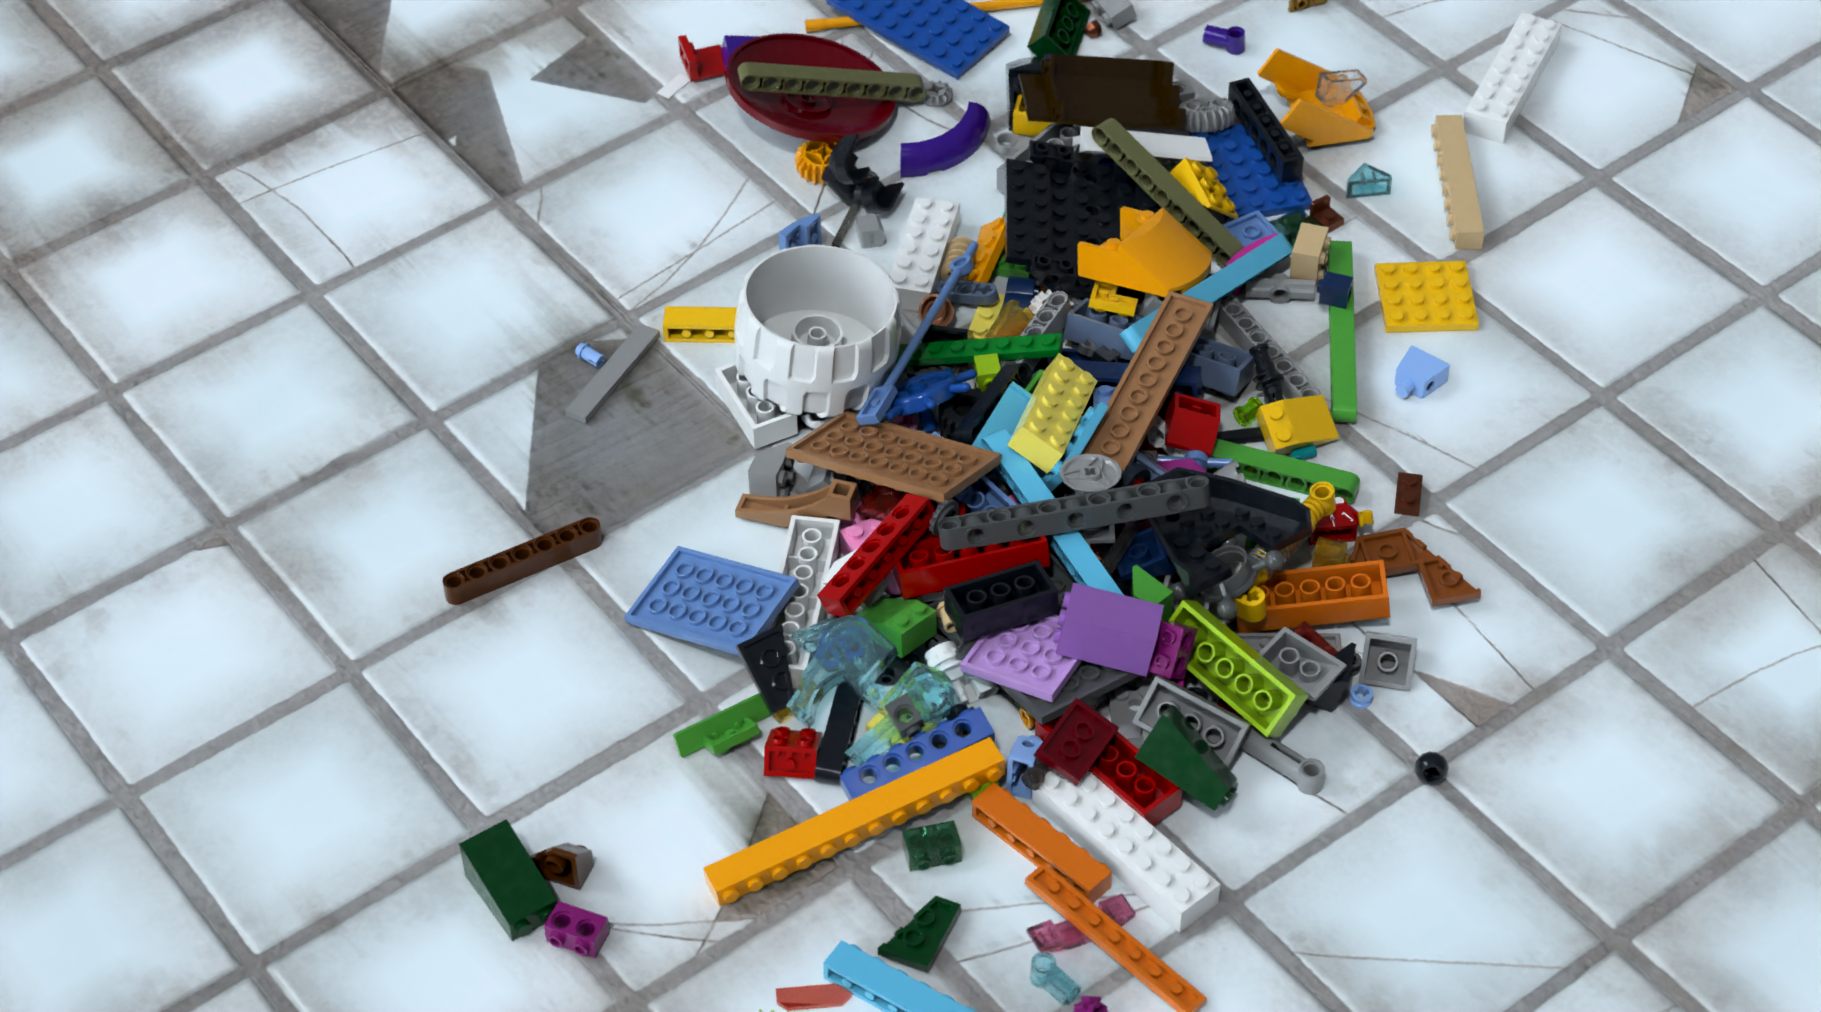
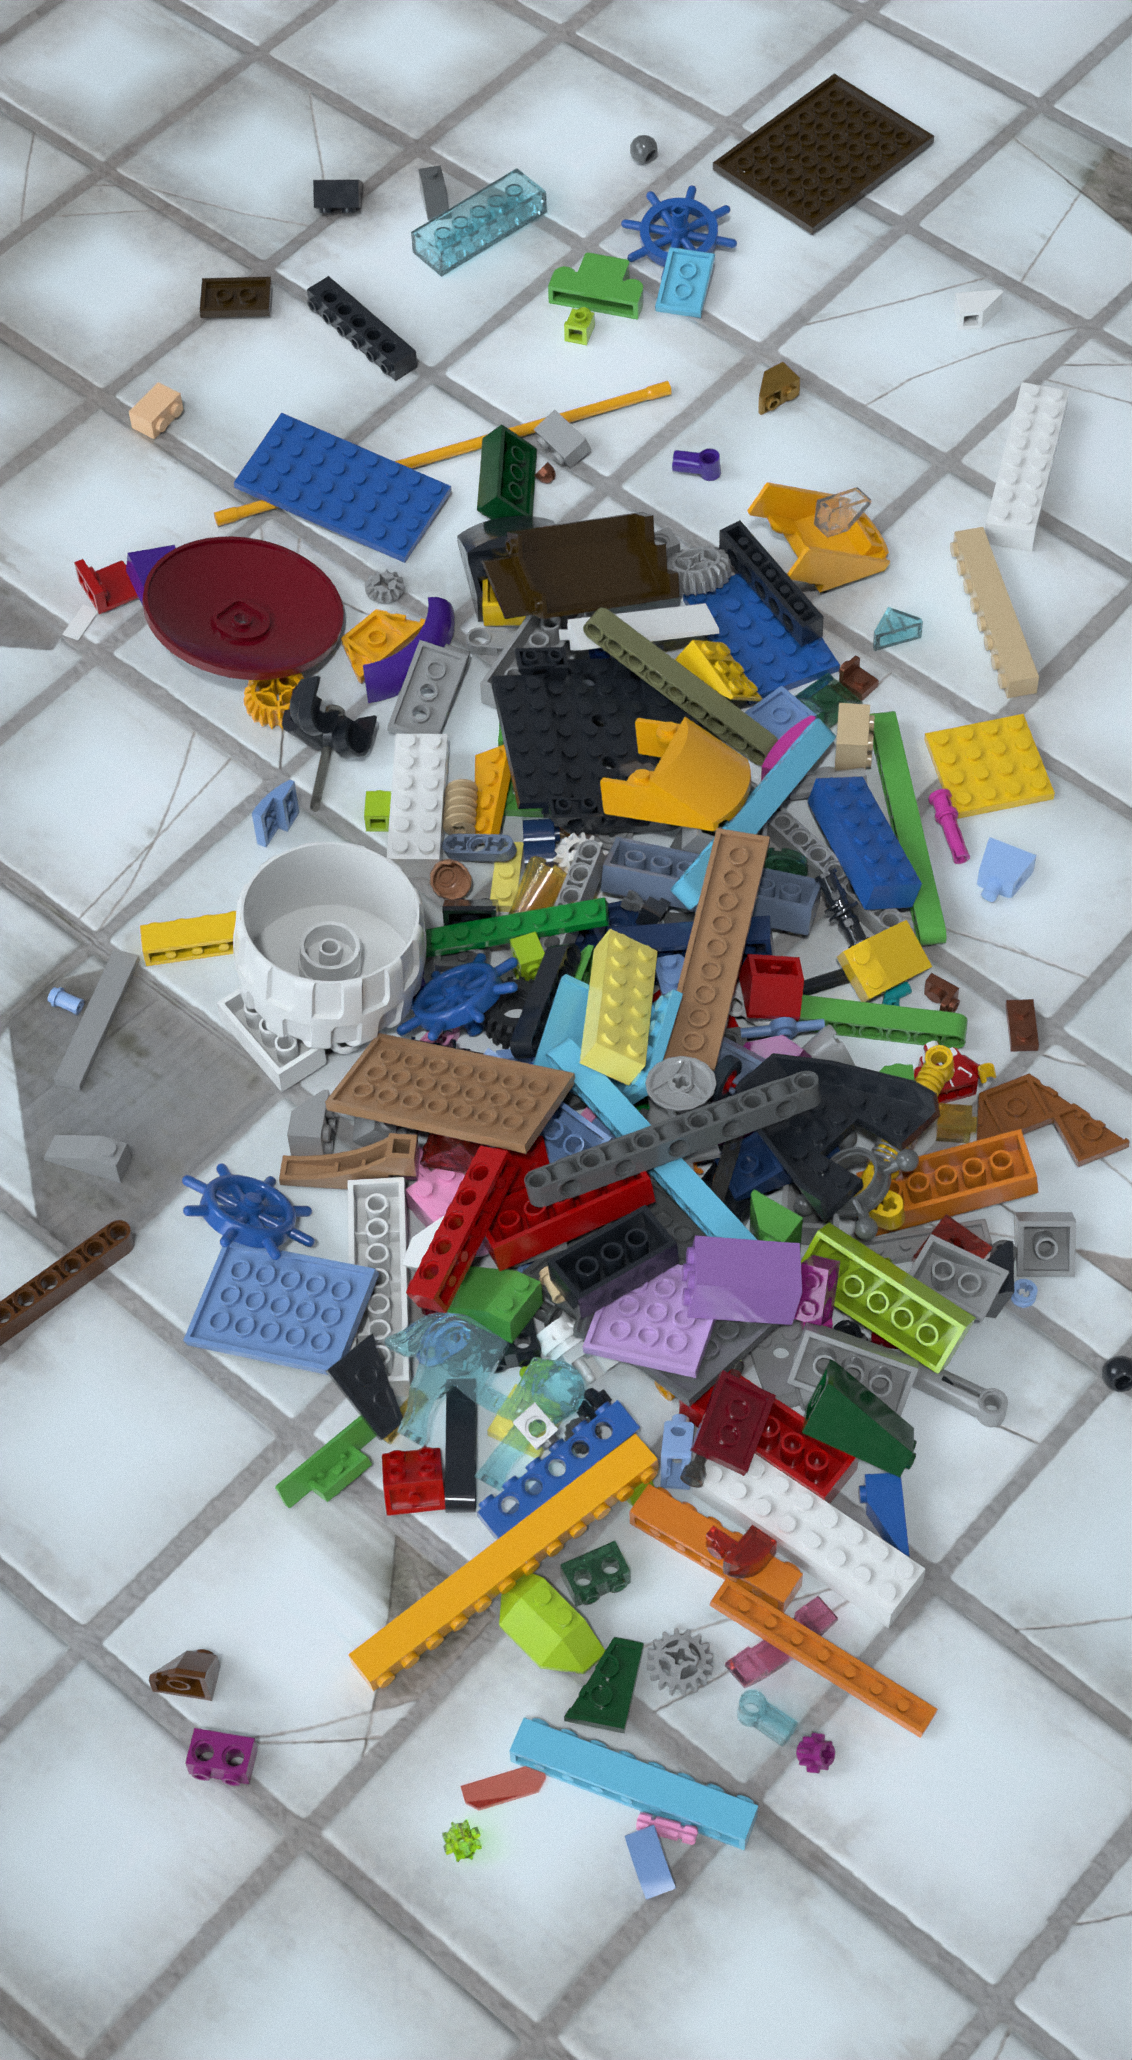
camera: 10 degrees left, 10 degrees up
dark green slope [459,819,558,941] -> none
olive beam [737,62,927,102] -> none
light grey piece [856,214,885,249] -> none
medium blue bar [856,241,979,425] -> none
dark grey gear [929,499,959,537] -> none
yellow plate [1088,281,1138,317] -> none
clear neon green bush [1233,397,1263,426] -> none
dark blue brick [1316,271,1354,309] -> none
none -> light grey slope [44,1135,132,1183]
none -> blue piece [182,1163,315,1260]
none -> light orange wing [341,609,426,684]
none -> lime brick [364,790,391,832]
none -> light grey hinge [387,640,471,734]
none -> lime wedge [499,1573,605,1674]
none -> light grey gear [647,1628,713,1697]
none -> clear red brick [706,1525,777,1579]
none -> clear green plate [764,847,809,877]
none -> blue brick [807,777,922,910]
none -> blue slope [859,1473,910,1557]
none -> copper bracket [924,973,960,1013]
none -> dark pink pin [928,789,970,864]

